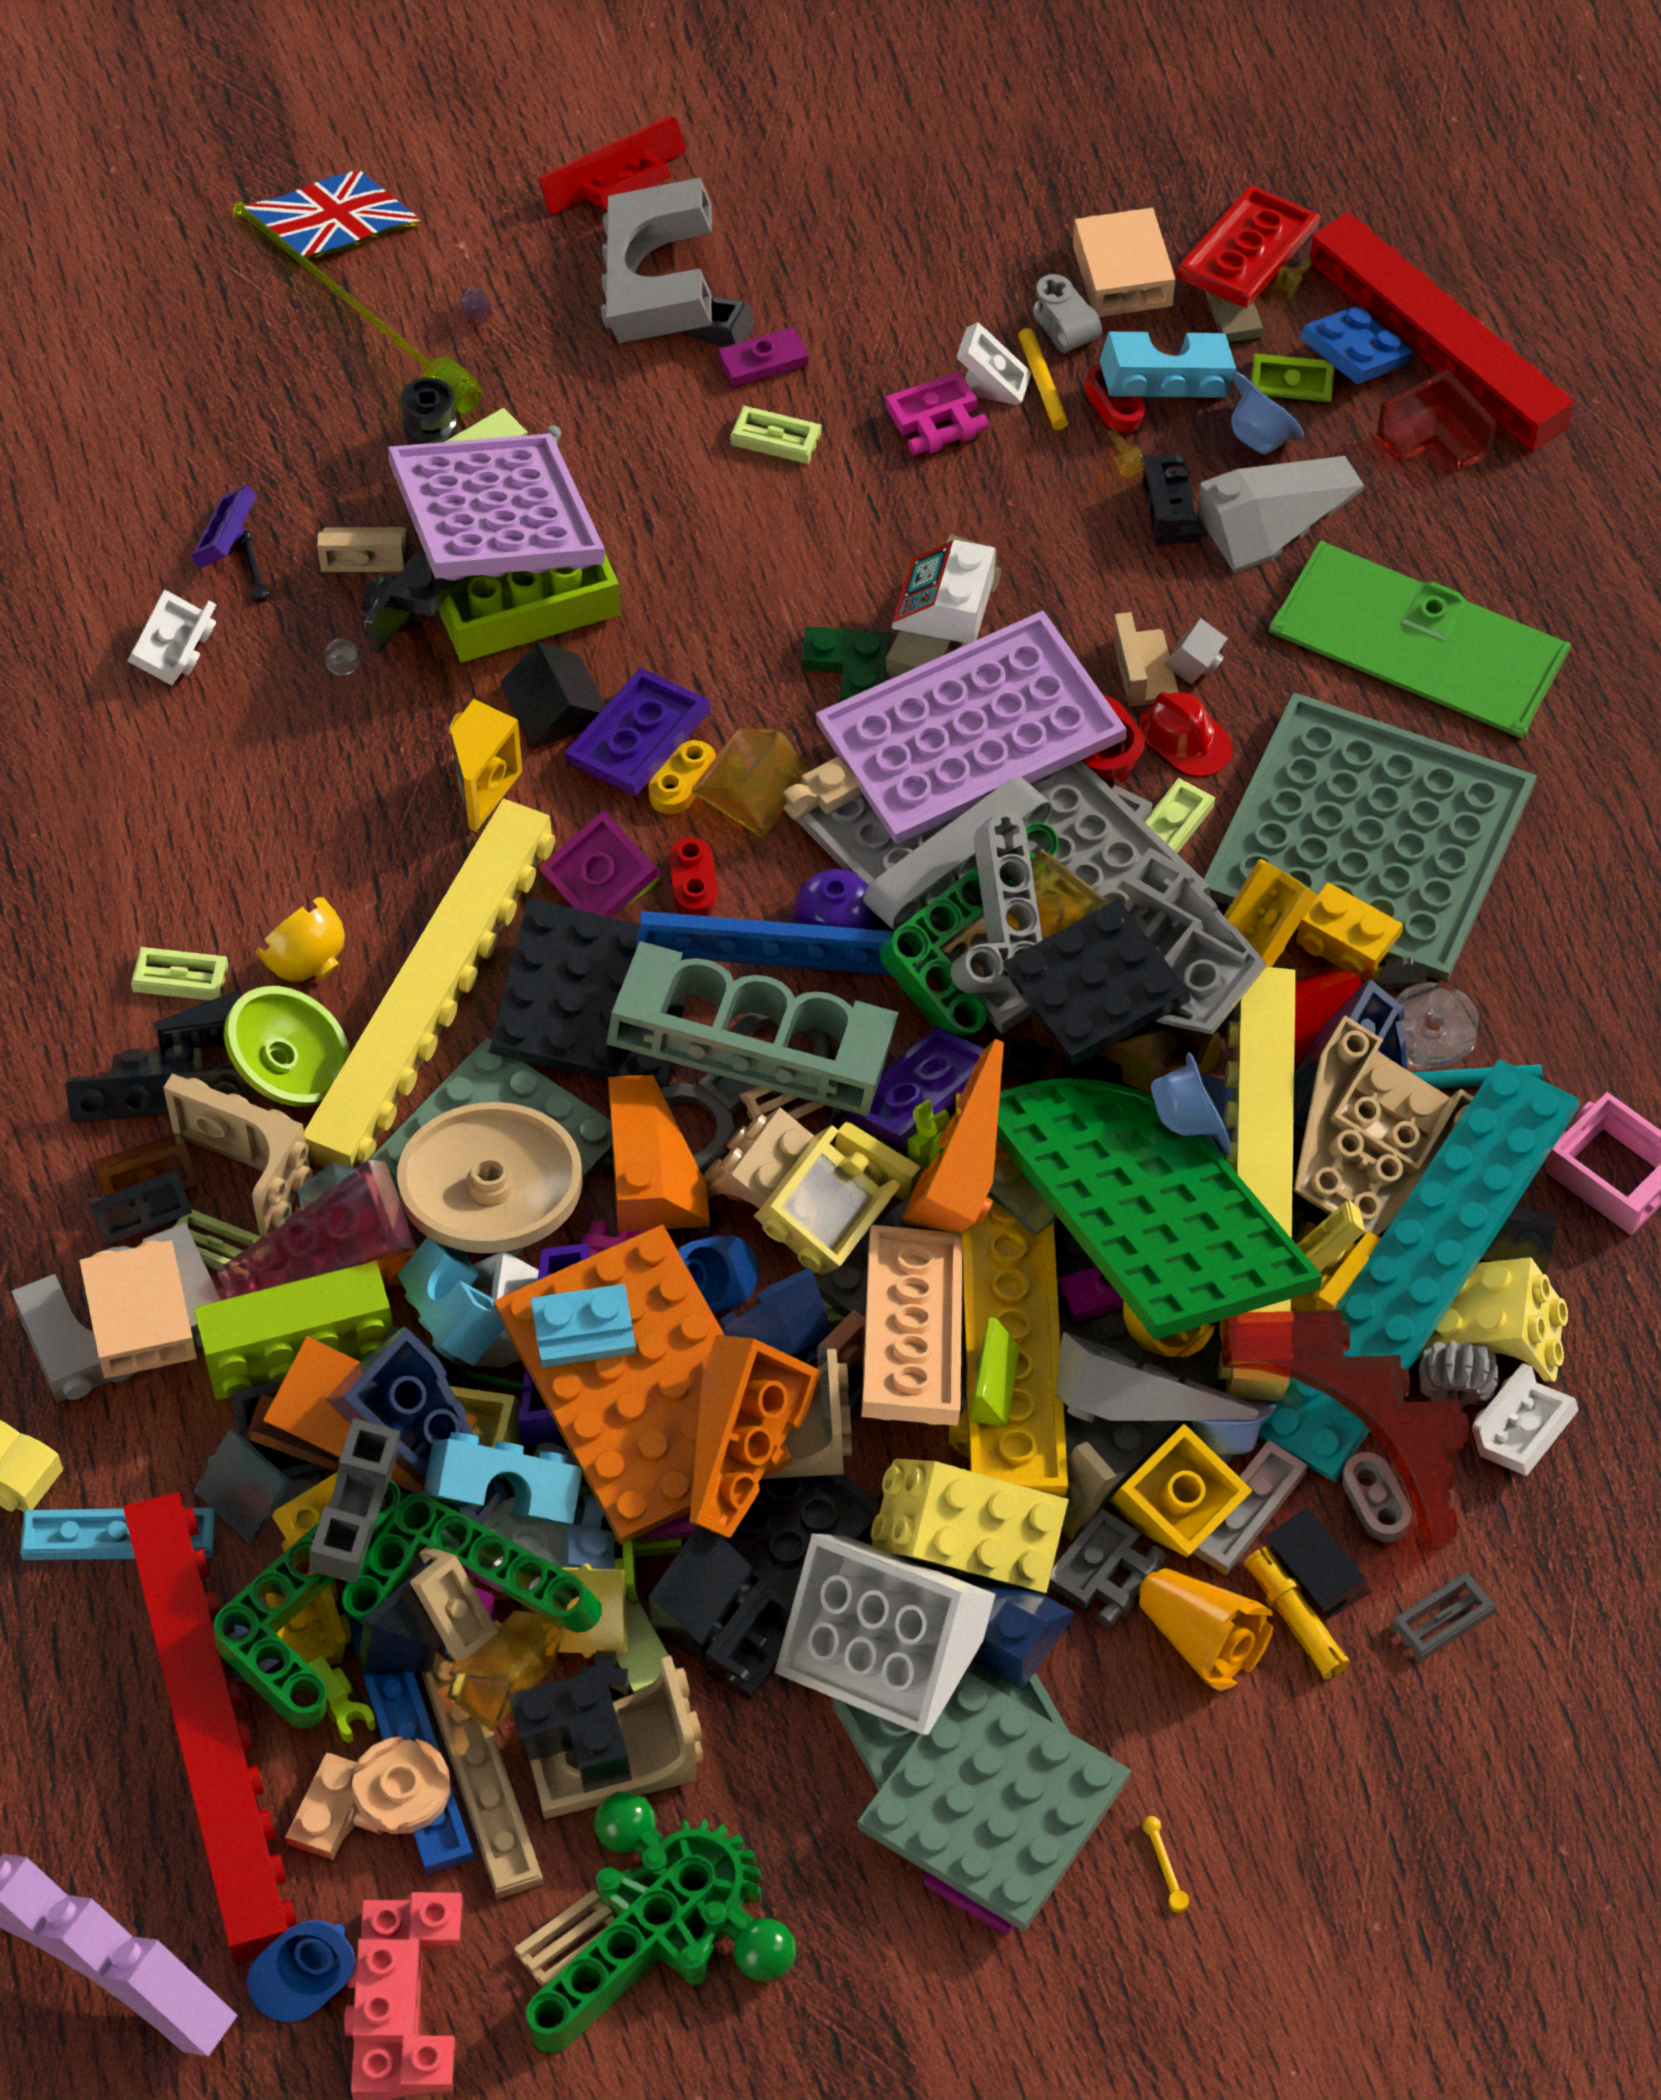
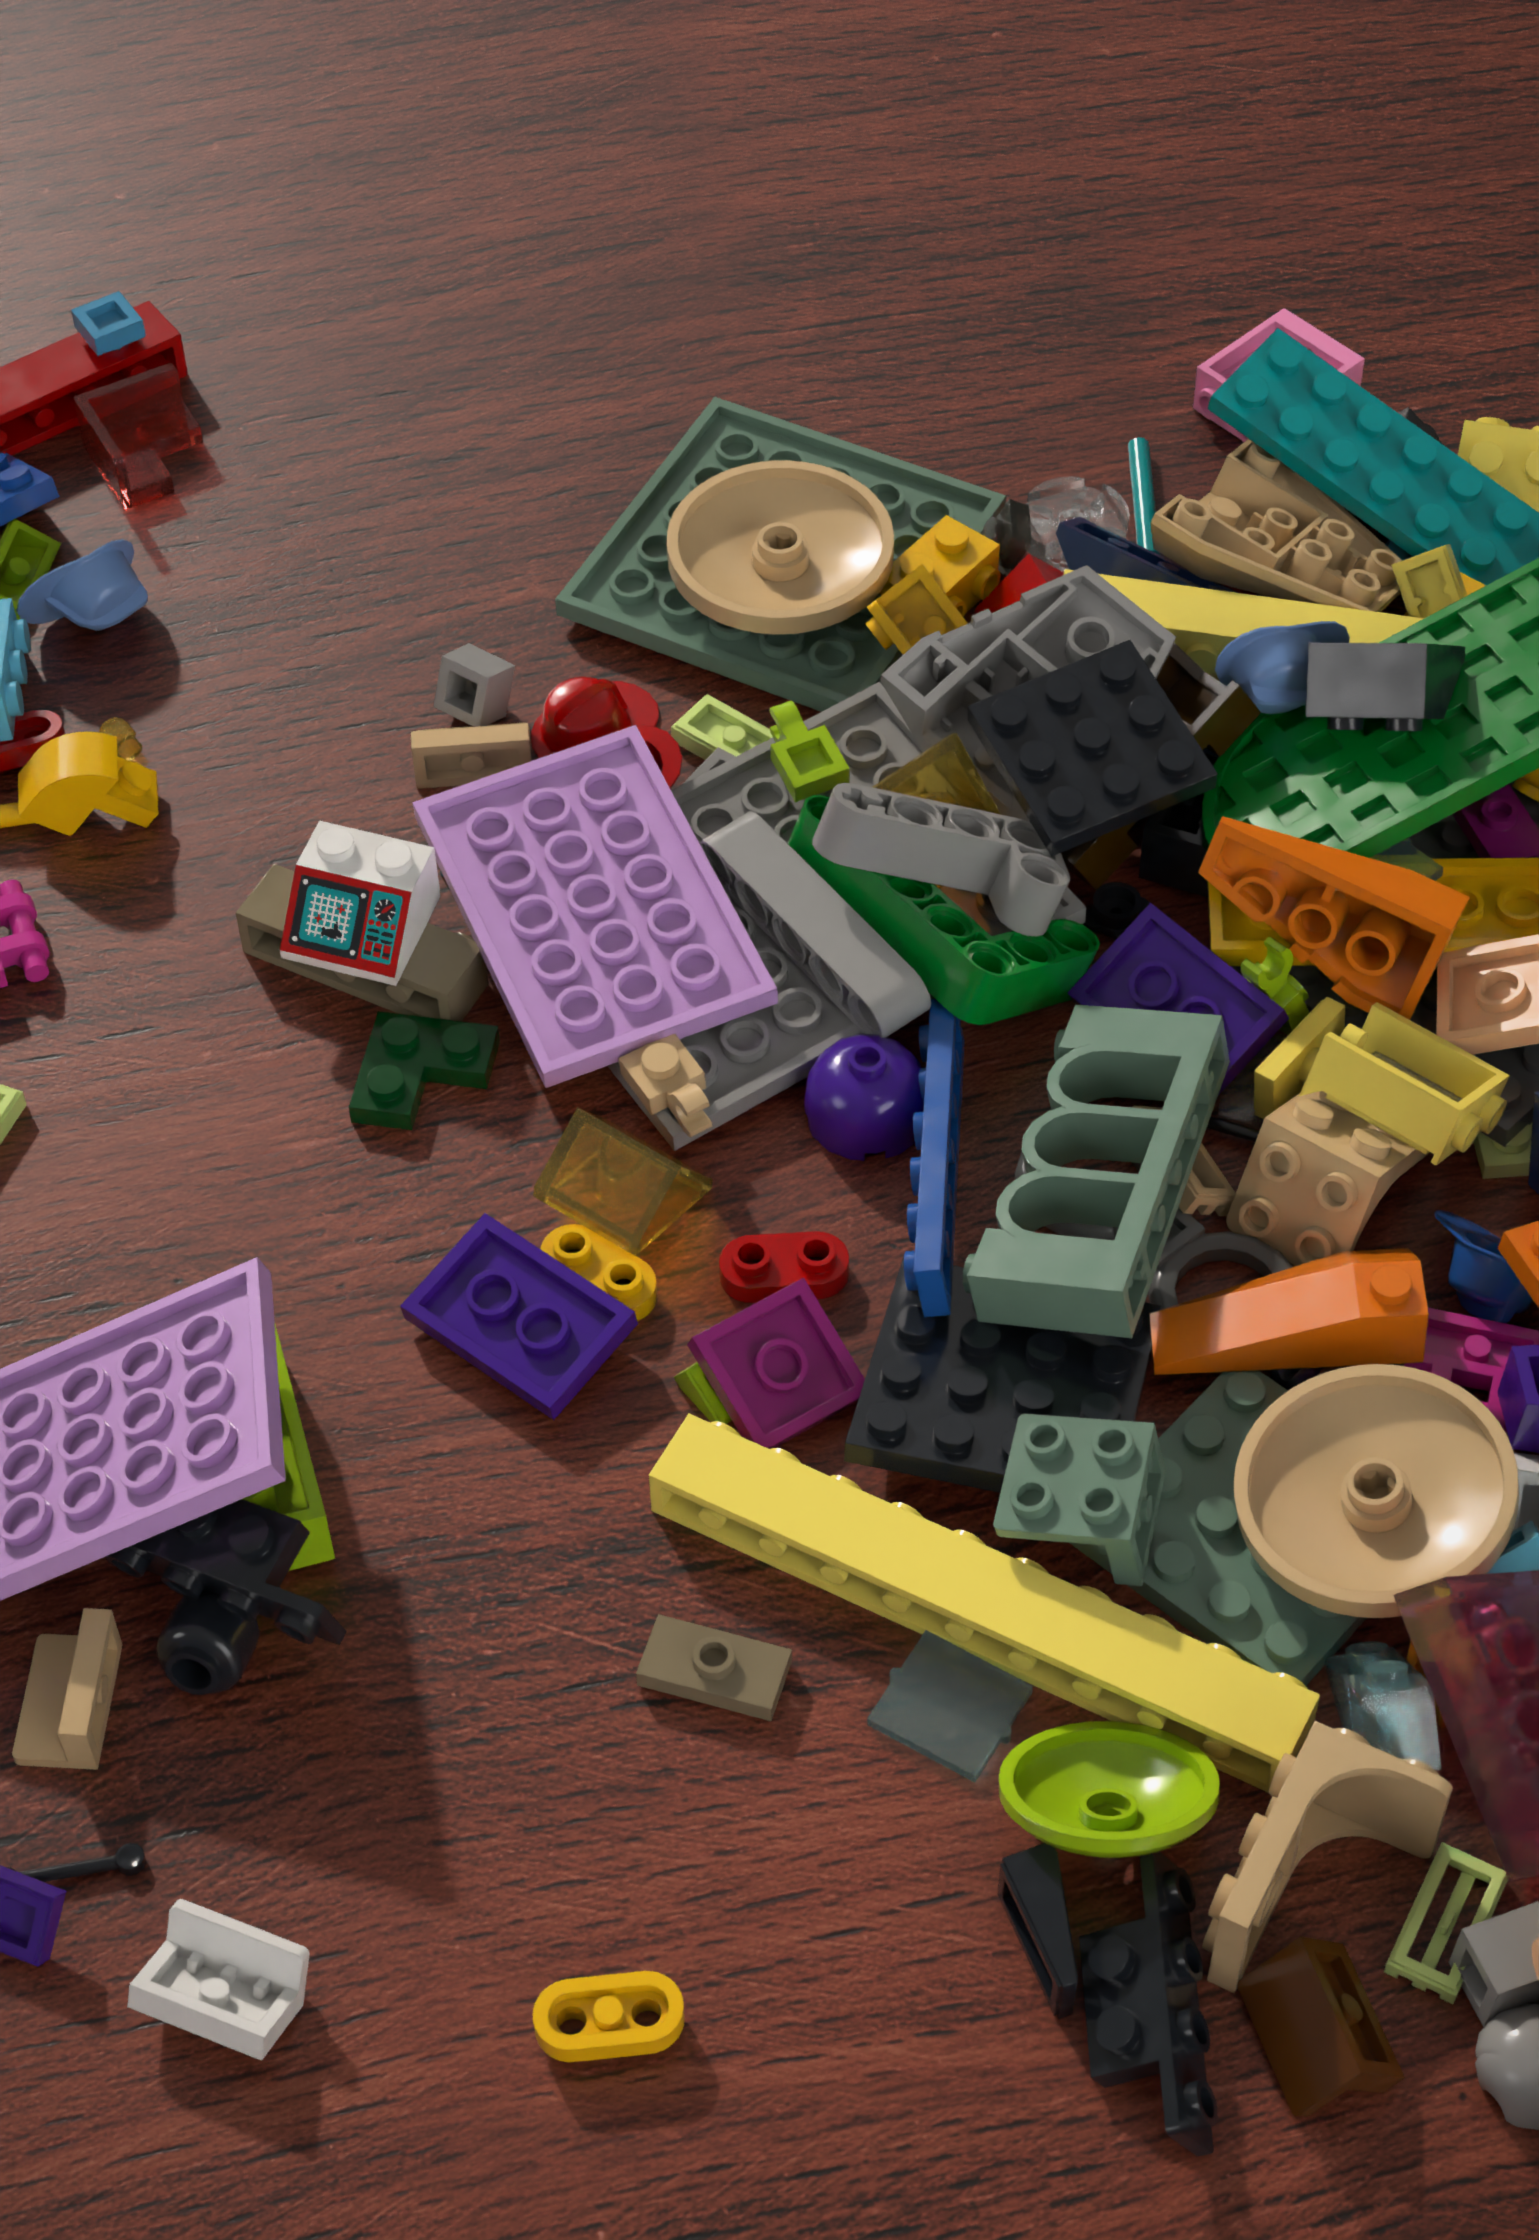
camera: 85 degrees left, 5 degrees down
black hinge [87,1168,192,1246] -> none
yellowish green tile [131,947,229,1001] -> none
yellow cylinder [256,897,345,982] -> none
clear hinge [325,637,360,675] -> none
yellow slope [449,699,523,832] -> none
black slope [500,642,606,749] -> none
black hinge [1141,454,1201,546] -> none
light grey wedge [1197,456,1364,574] -> none
bright green door [1269,540,1571,739] -> none
none -> yellow brick [18,732,159,836]
none -> dark azure plate [71,291,146,356]
none -> yellow plate [533,1971,685,2062]
none -> dark tan plate [636,1614,792,1721]
none -> tan dish [667,460,894,635]
none -> lime plate [770,700,850,803]
none -> clear light blue piece [867,1630,1033,1782]
none -> sand green bracket [993,1414,1166,1586]
none -> black slope [1306,642,1466,731]

